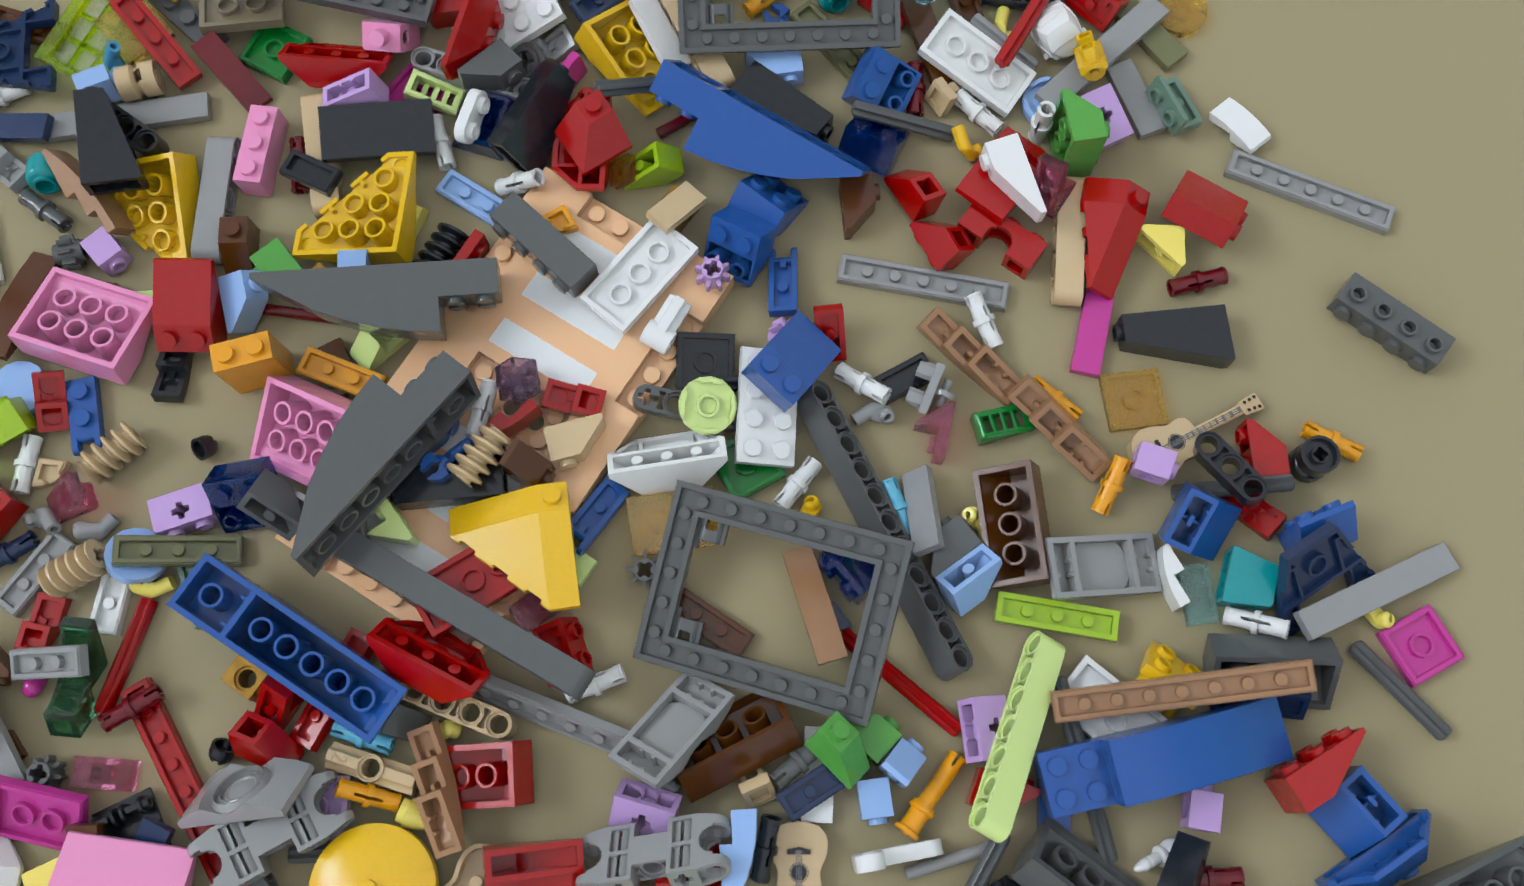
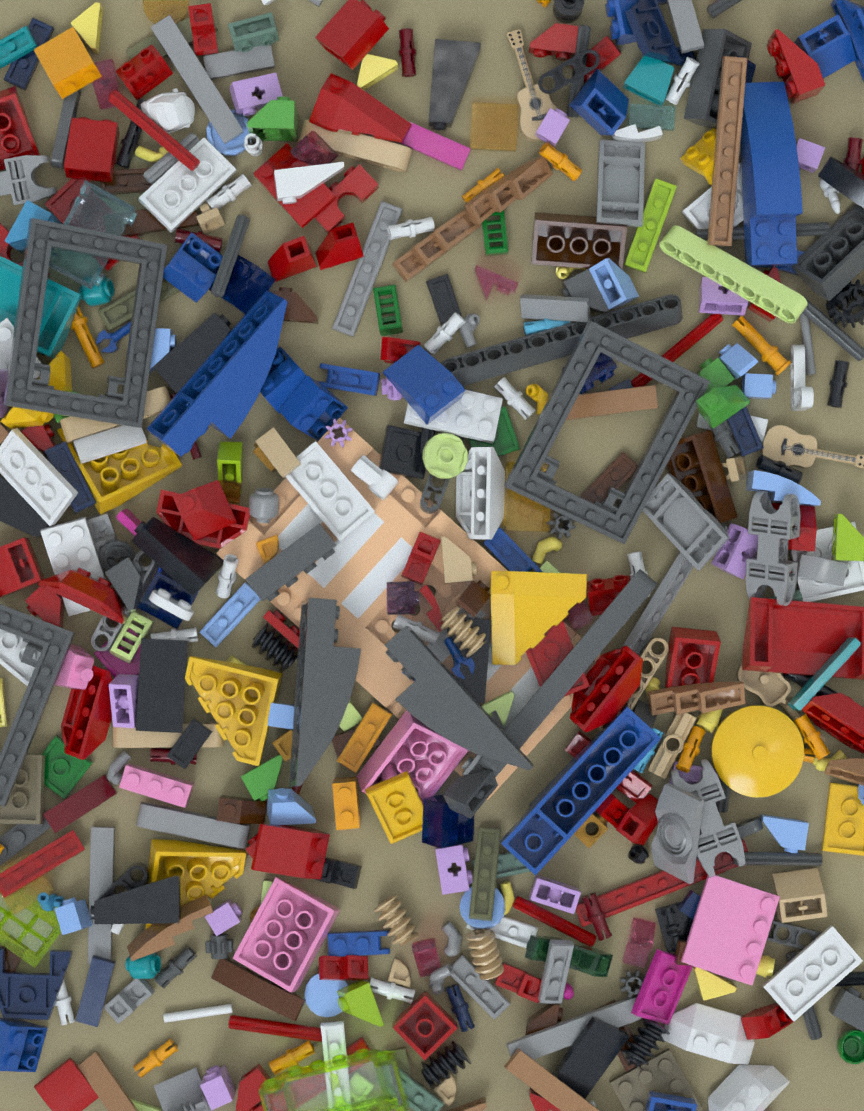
camera: 85 degrees left, 15 degrees up
tan wheel [113,59,166,103] -> none
black hinge [191,435,218,460] -> none
dark grey axle [592,76,656,97] -> none
light grey hips [905,361,957,414] -> none
yellow arm [951,124,982,161] -> none
yellow hips [1073,30,1109,81] -> none
none -> light grey arm [107,751,131,785]
none -> red slope [188,3,218,56]
none -> light grey head [249,488,279,523]
none -> yellow tile [365,771,432,844]
none -> green slope [373,285,403,336]
none -> lavender brick [529,874,581,914]
none -> light yellow arm [532,537,562,564]

